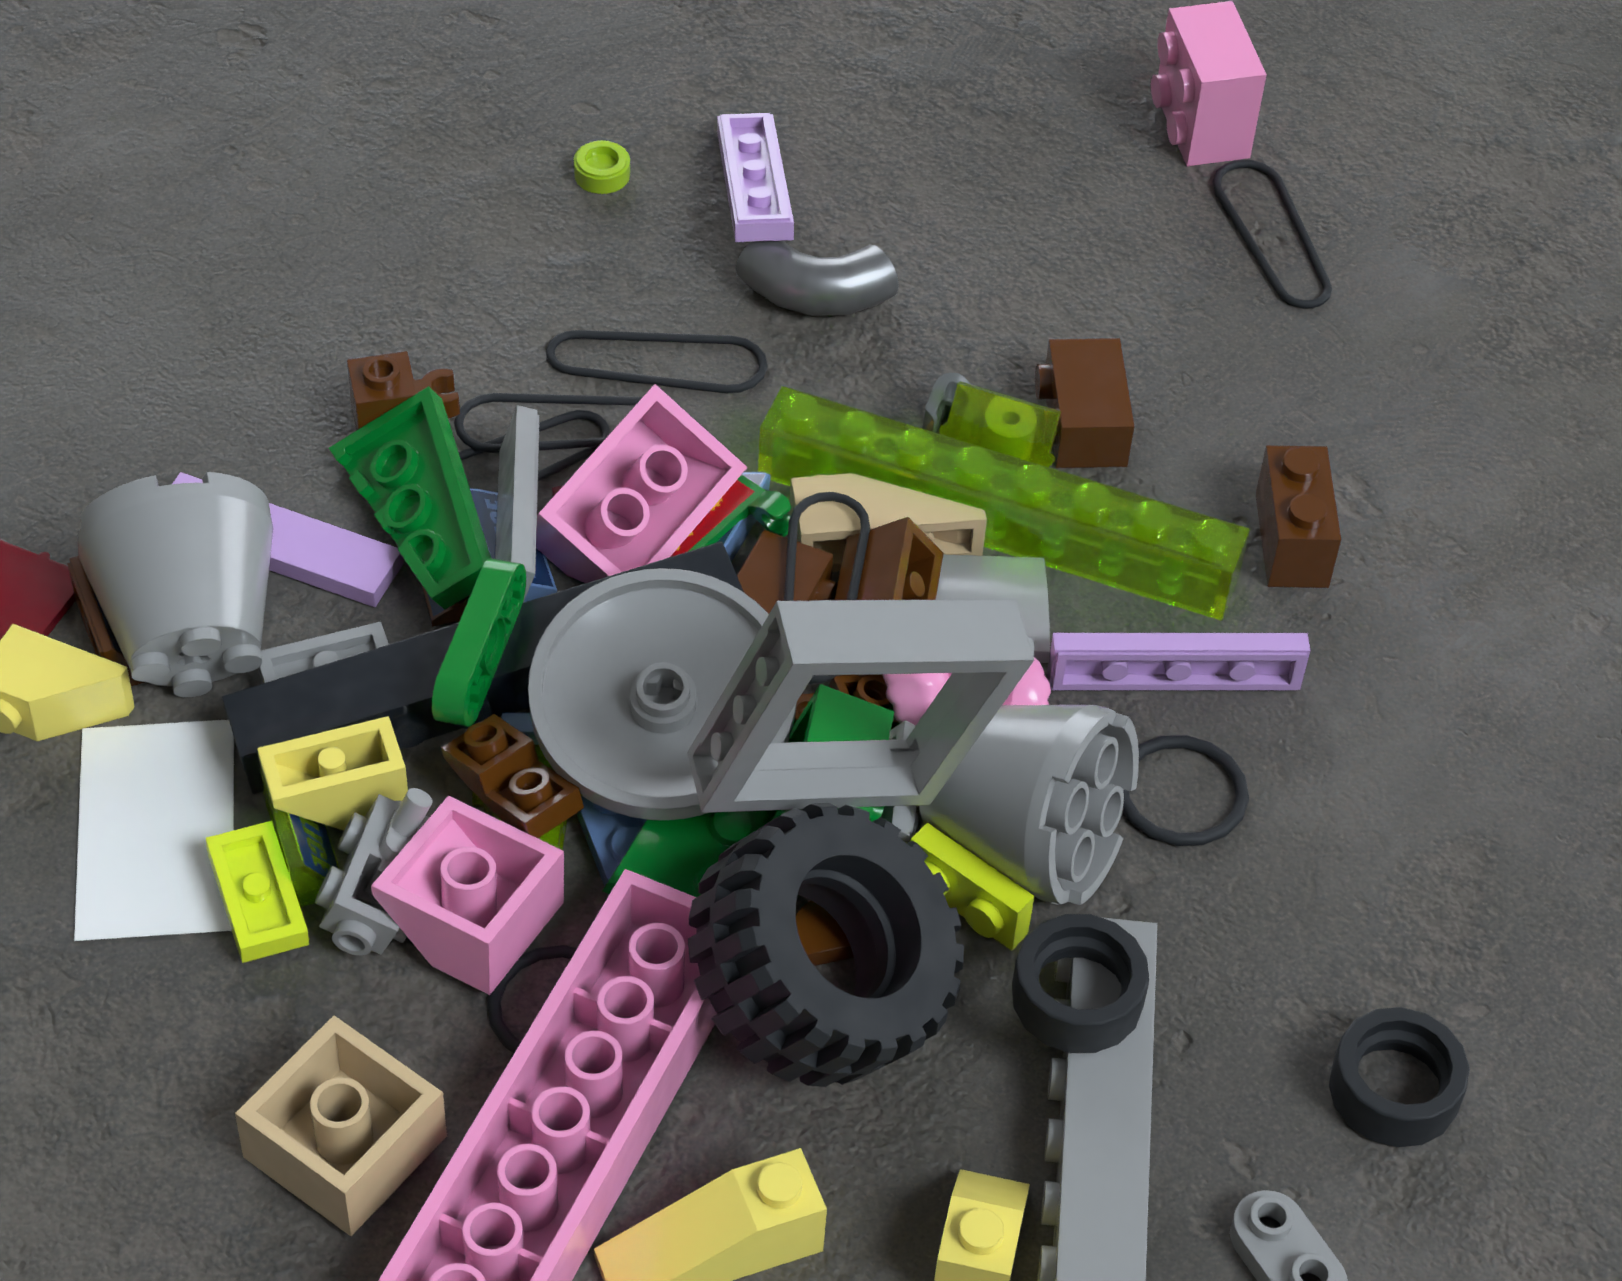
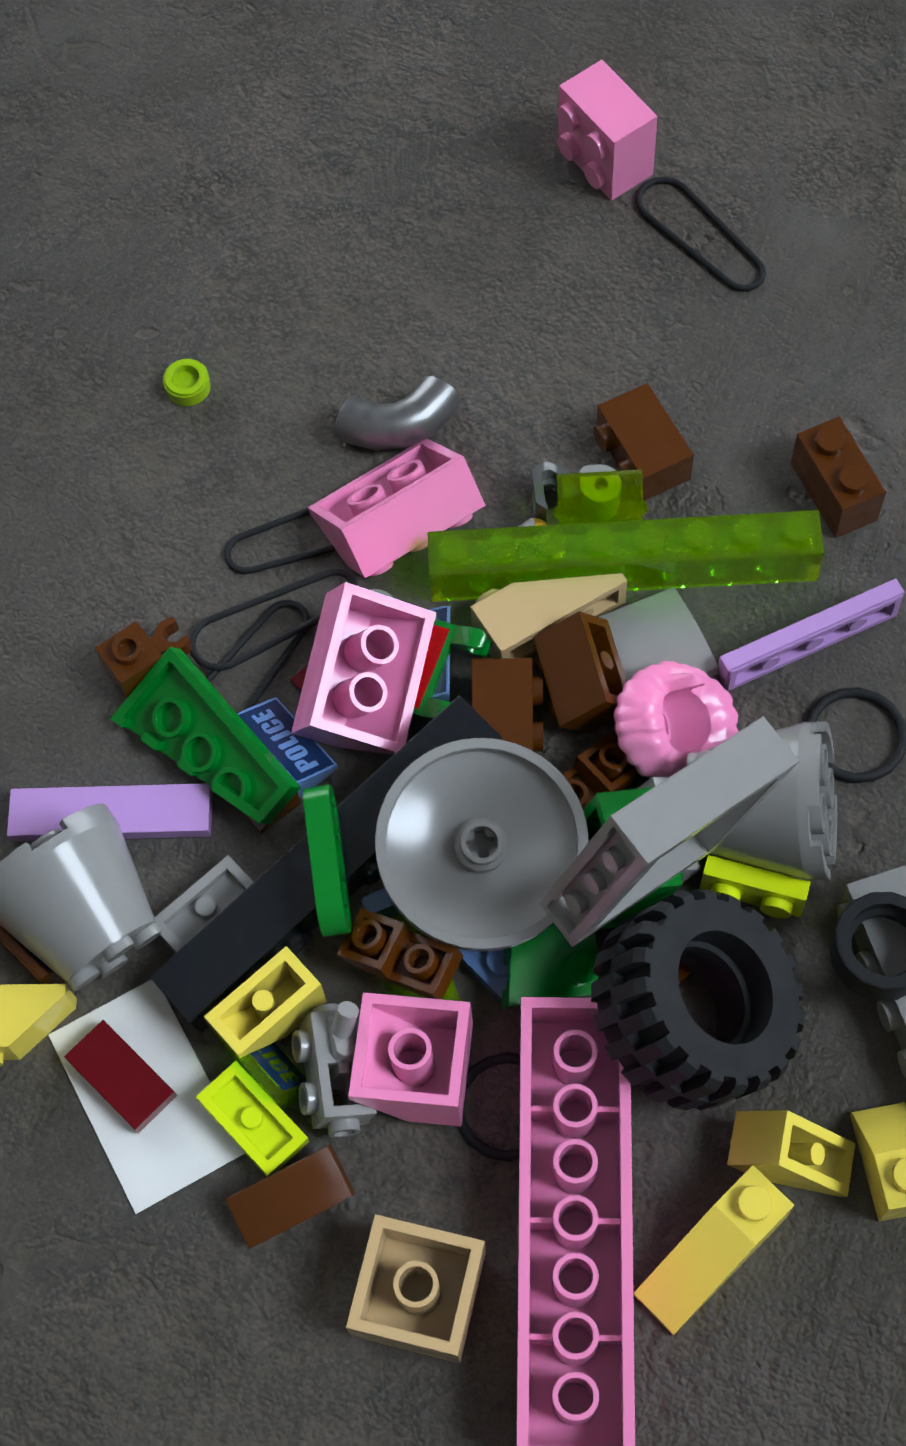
camera: 15 degrees left, 15 degrees up
light grey tile [495,405,540,603] -> none
lavender tile [717,113,794,242] -> none
black piece [784,492,870,684] -> none
none -> dark red tile [64,1020,177,1134]
none -> reddish brown slope [225,1144,355,1249]
none -> bright pink slope [308,439,486,578]
none -> light yellow slope [727,1110,855,1197]

